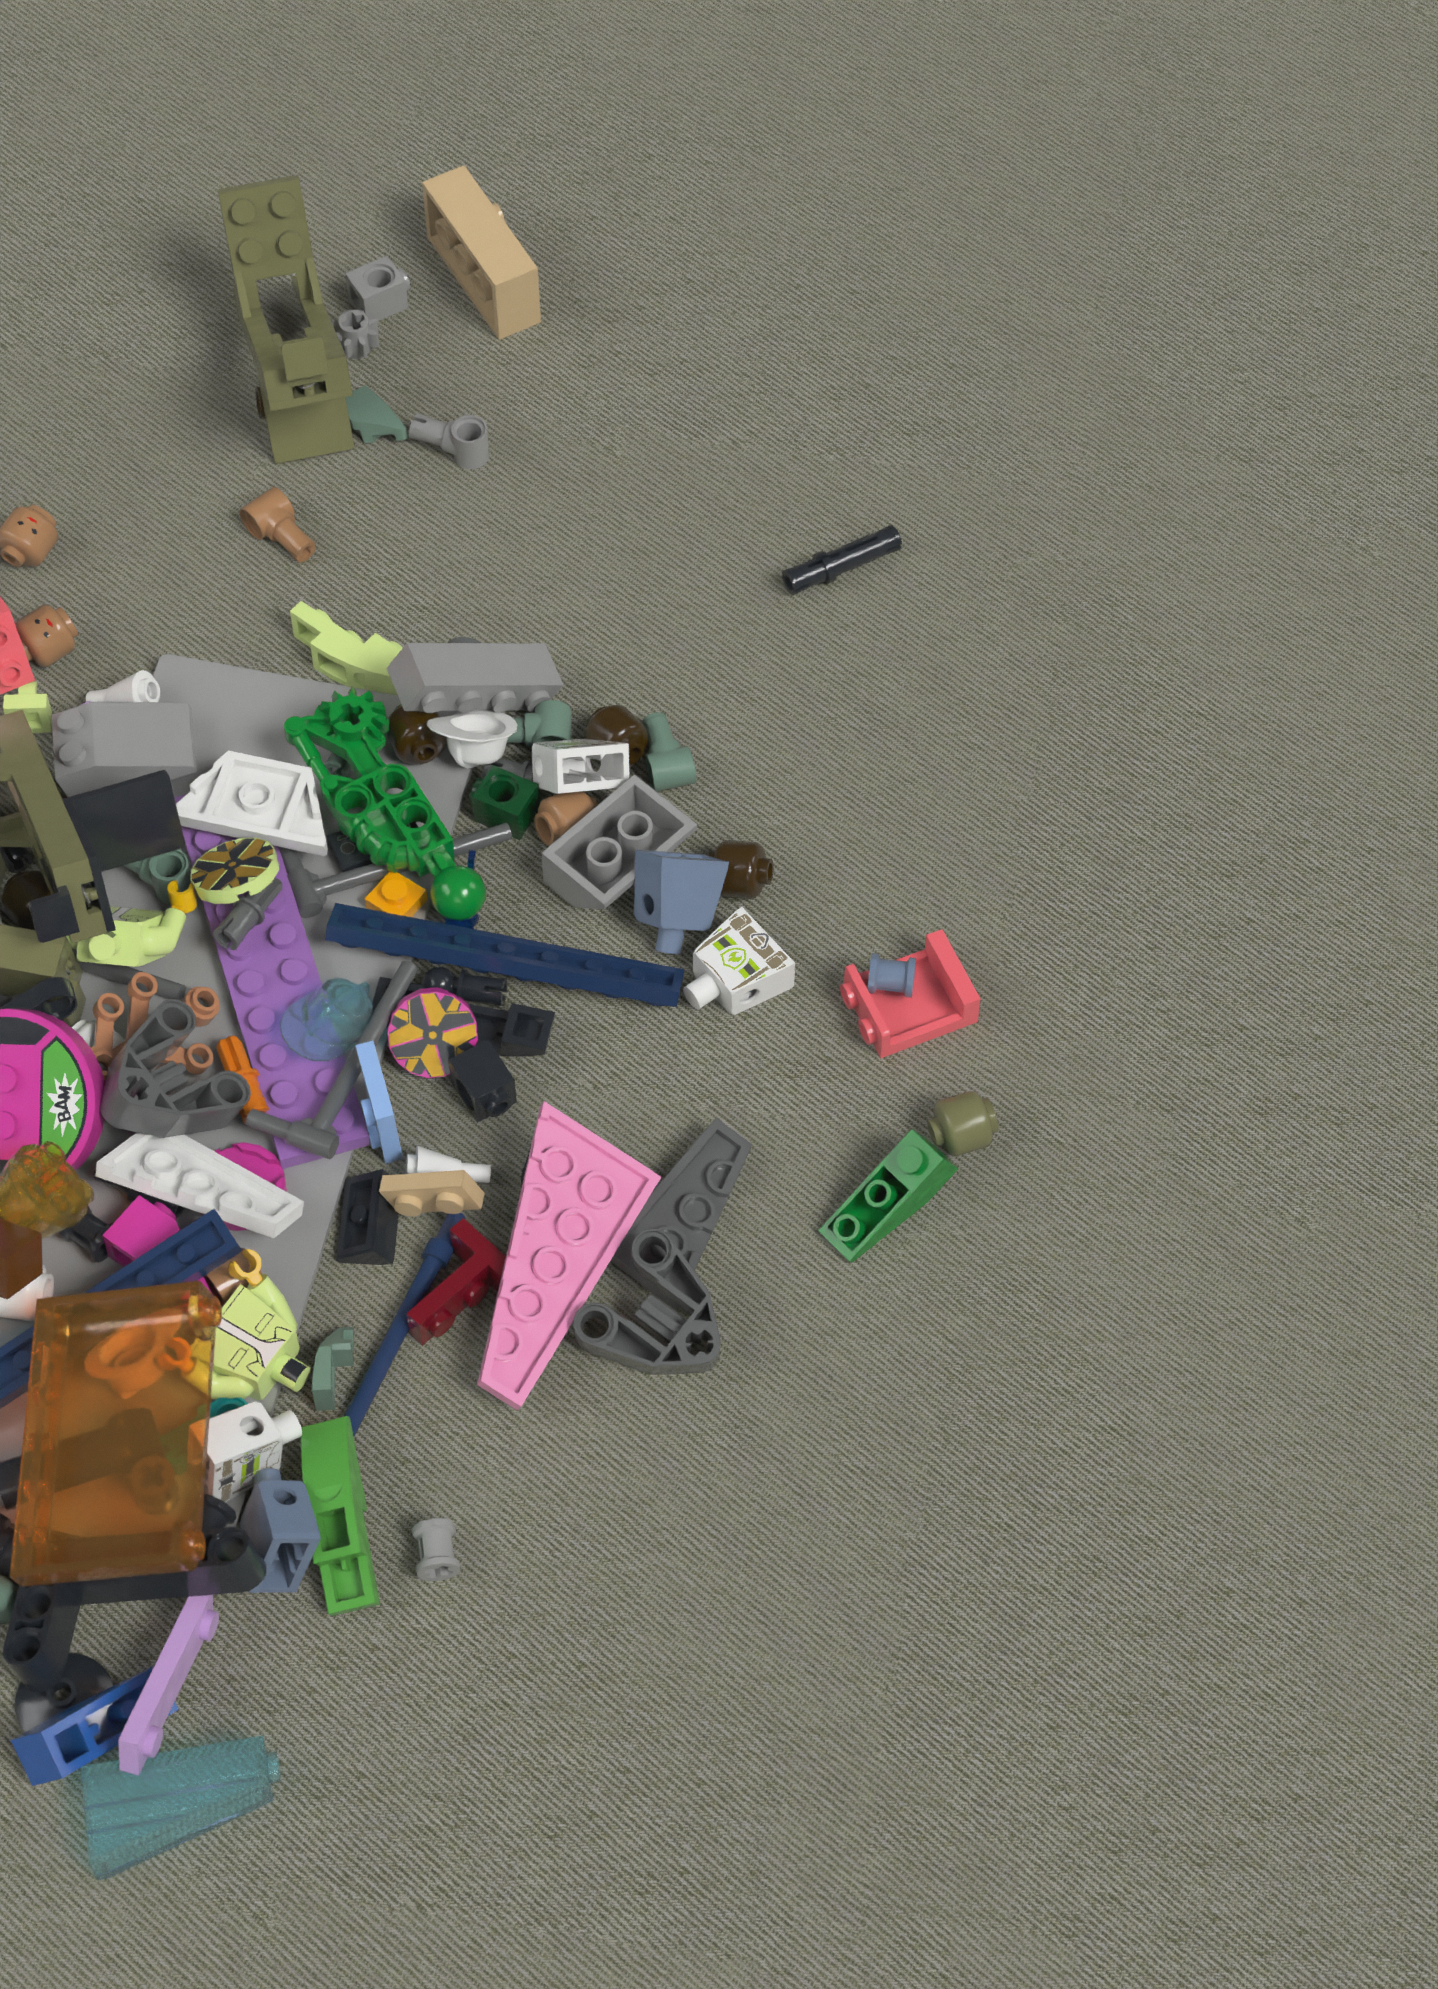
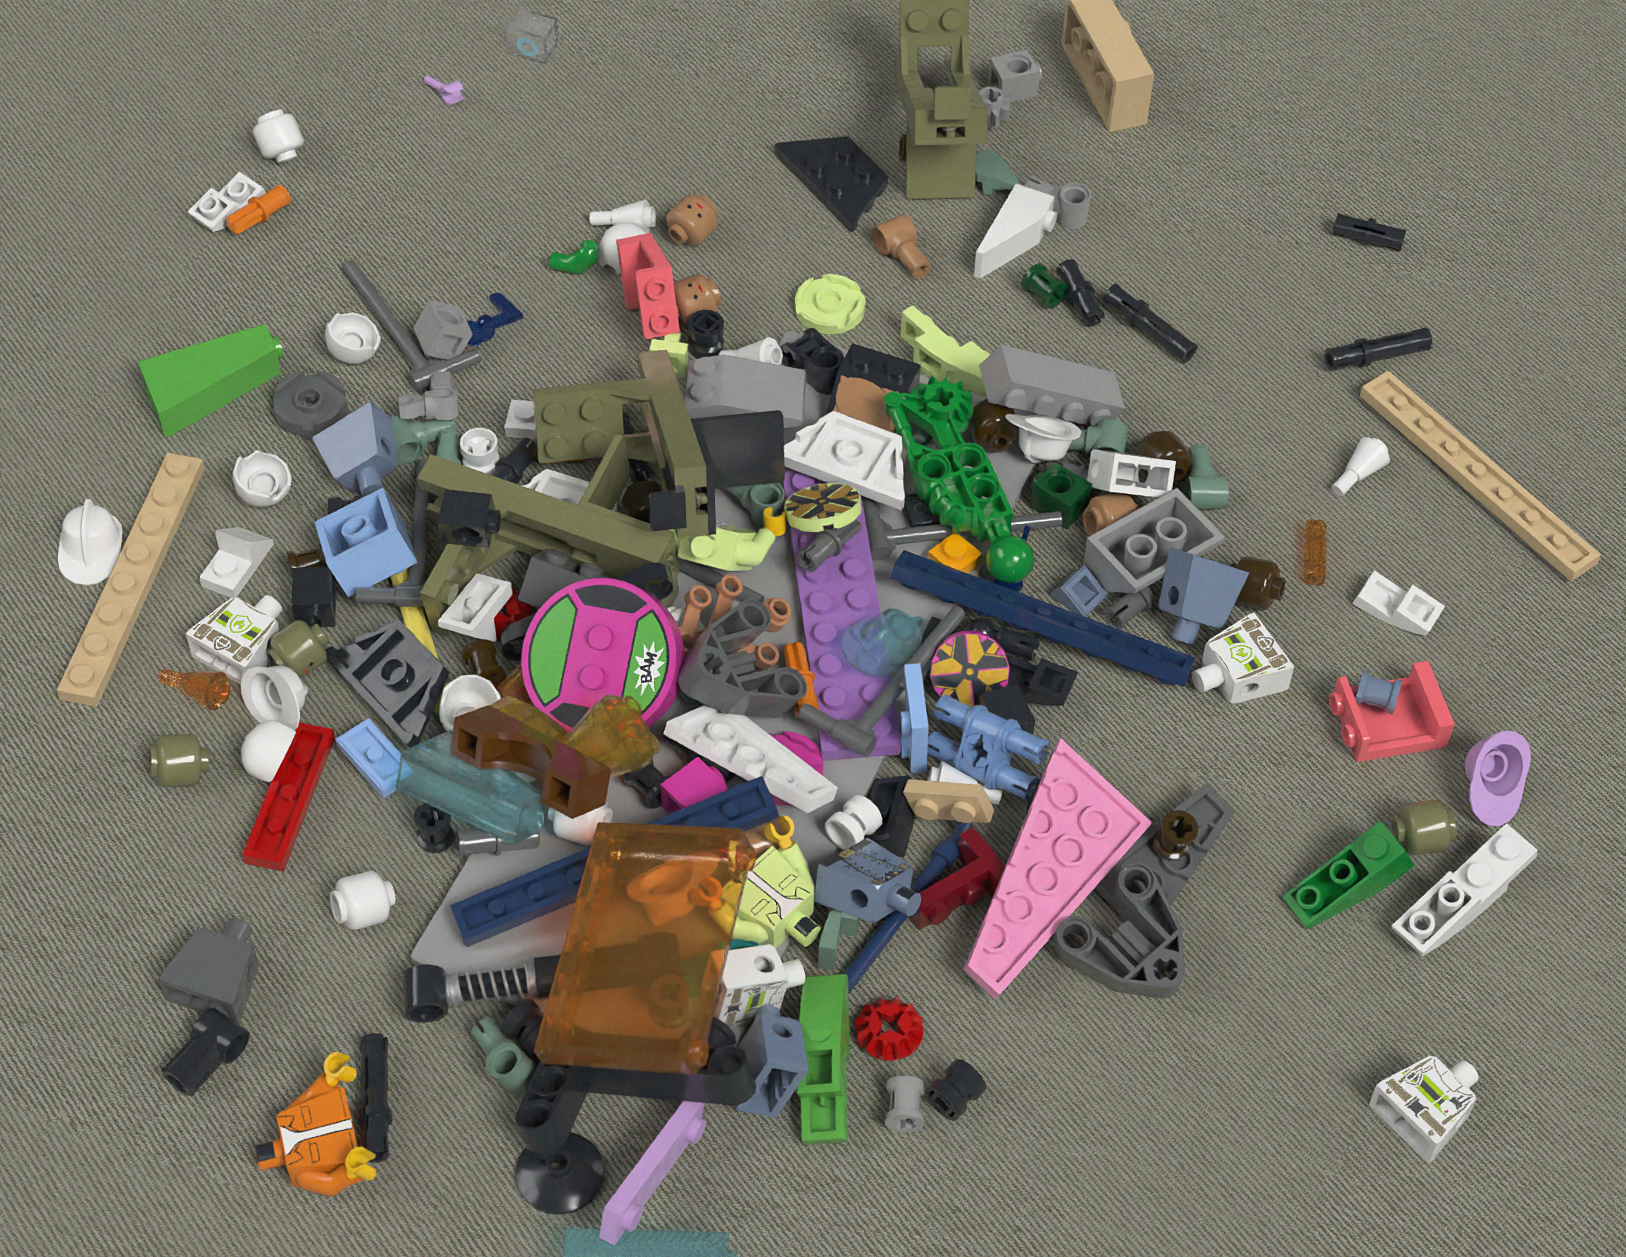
camera: 10 degrees right, 5 degrees down
blue slope [11,1665,179,1786] -> none
none -> black wheel [688,310,724,359]
none -> black wing [775,136,888,233]
none -> black piece [780,327,844,395]
none -> yellowish green tile [794,274,866,335]
none -> sand blue torso [814,838,921,922]
none -> white wheel [825,795,882,851]
none -> slope [826,343,921,435]
none -> red gear [855,996,924,1061]
none -> black wheel [925,1059,987,1121]
none -> medium blue pin [927,695,1050,802]
none -> white slope [974,184,1057,278]
none -> dark green bush [1021,263,1068,309]
none -> sand blue slope [1049,565,1109,617]
none -> black pin [1056,259,1105,327]
none -> black pin [1103,284,1198,363]
none -> dark grey pin [1105,586,1154,629]
none -> dark brown bush [1152,810,1199,861]
none -> clear orange axle [1304,519,1327,586]
none -> white cone [1331,437,1390,496]
none -> black pin [1333,213,1407,251]
none -> white slope [1352,570,1445,636]
none -> tan plate [1360,371,1601,582]
none -> white torso [1369,1056,1479,1164]
none -> white slope [1391,823,1538,956]
none -> lavender piece [1464,730,1531,826]

